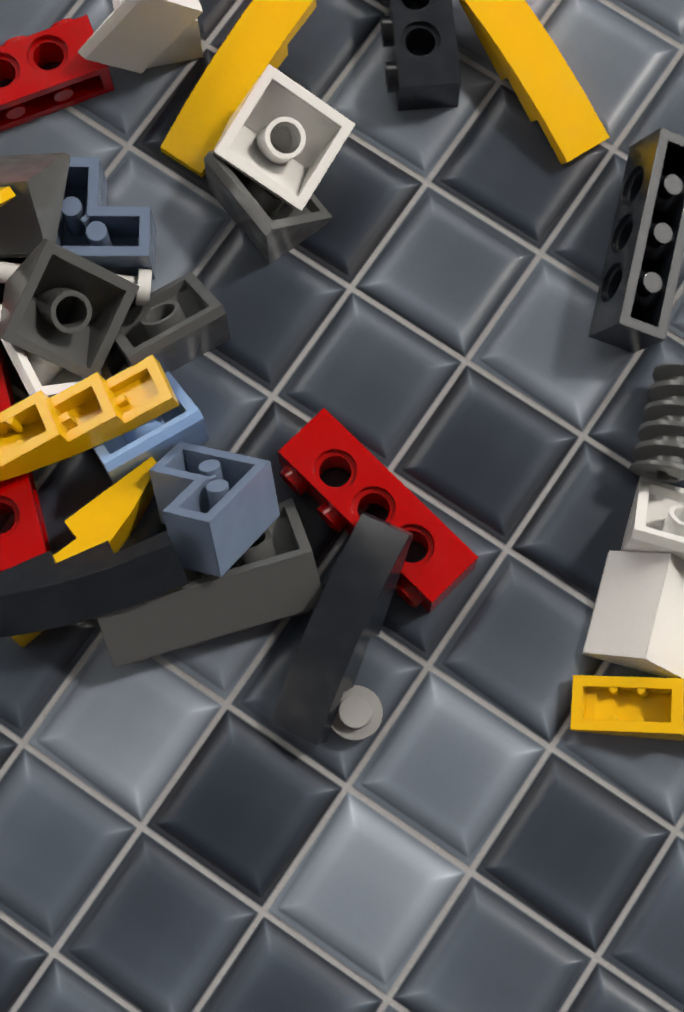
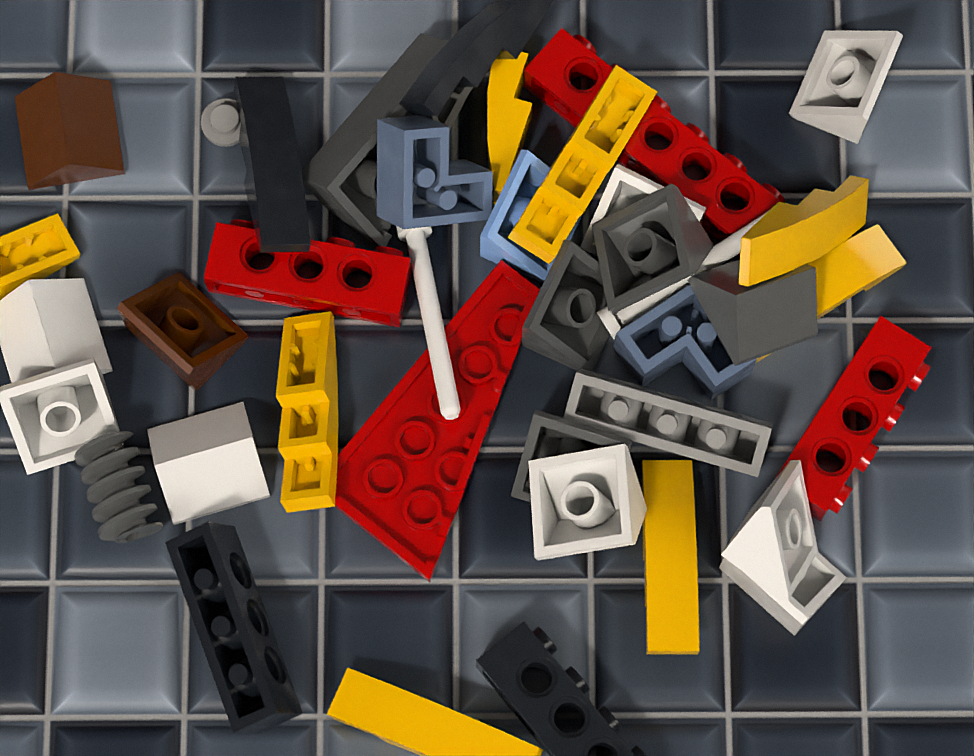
camera: 145 degrees right, 0 degrees up
none -> reddish brown slope [15,72,125,190]
none -> reddish brown slope [117,272,249,392]
none -> white slope [147,402,270,525]
none -> yellow slope [276,311,338,513]
none -> red wing [334,260,540,583]
none -> white bar [396,226,461,420]
none -> light grey brick [563,368,773,477]

